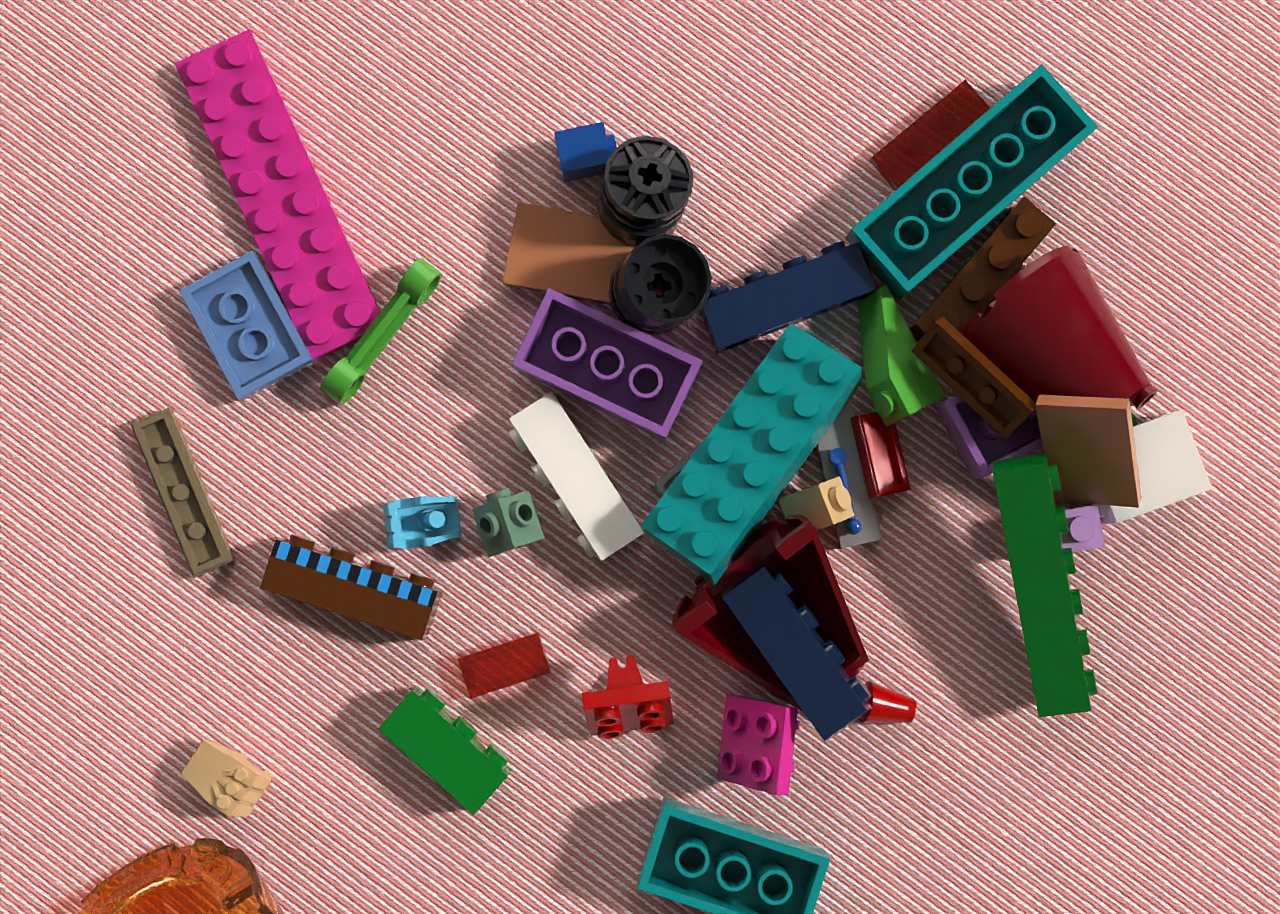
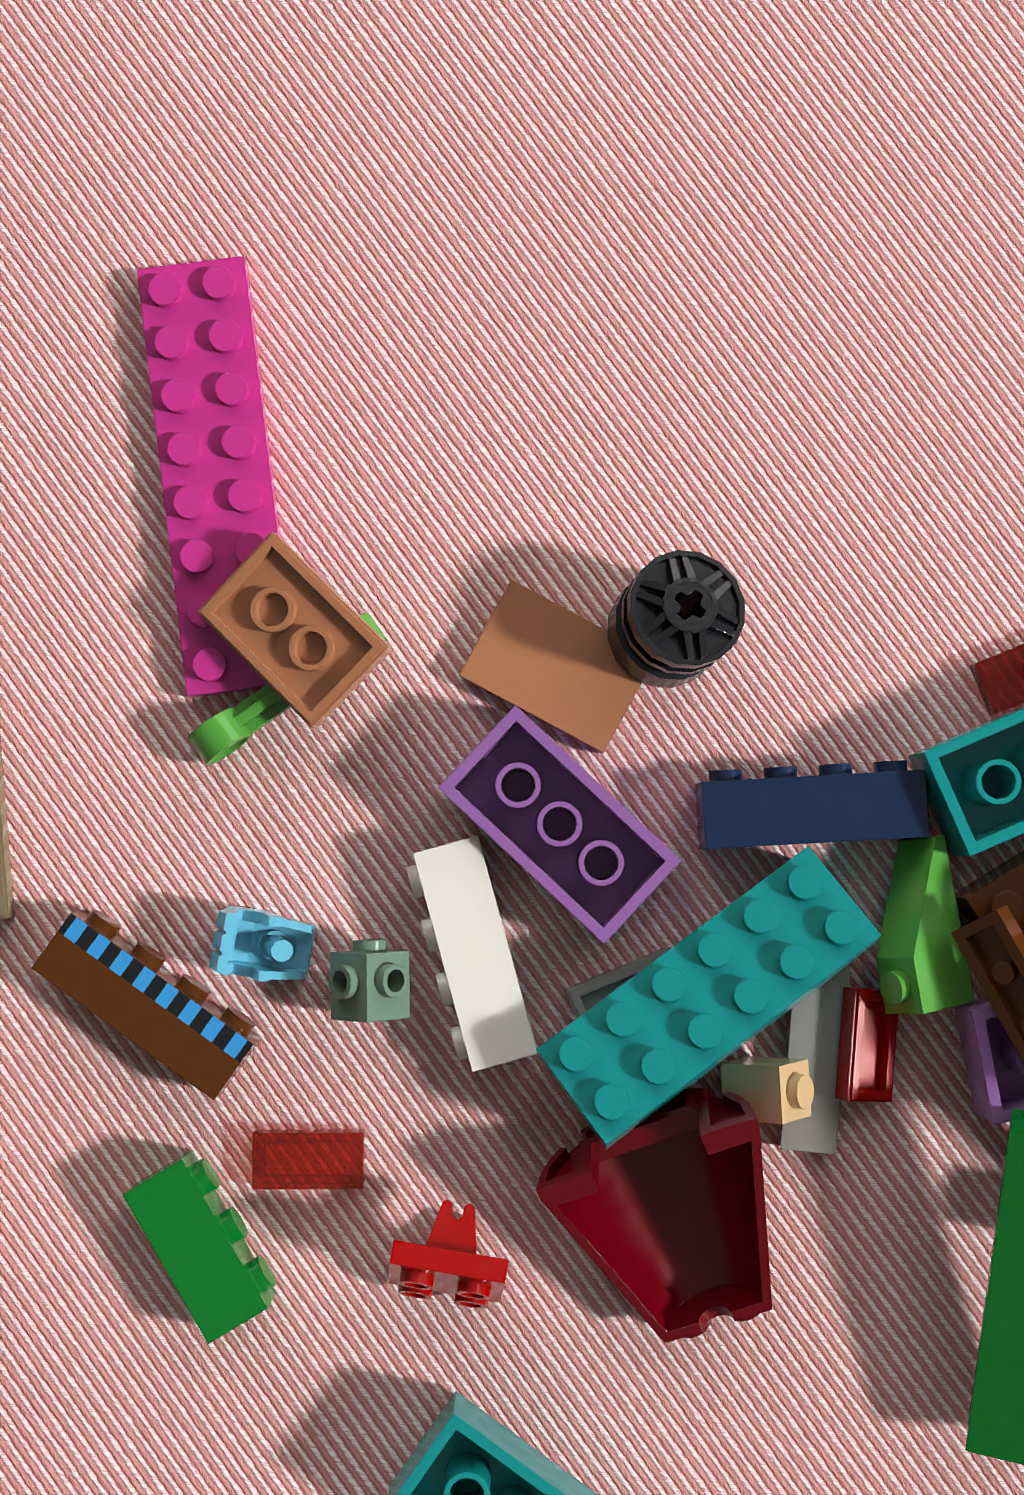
camera: 15 degrees right, 0 degrees up
medium blue plate [179,250,315,401] -> none
blue brick [554,122,617,182] -> none
black wheel [608,234,712,336] -> none
dark pink plate [717,694,800,795] -> none
dark blue brick [723,567,872,741] -> none
blue hinge [828,448,862,535] -> none
red cone [859,681,916,723] -> none
none -> nougat tile [197,531,393,729]

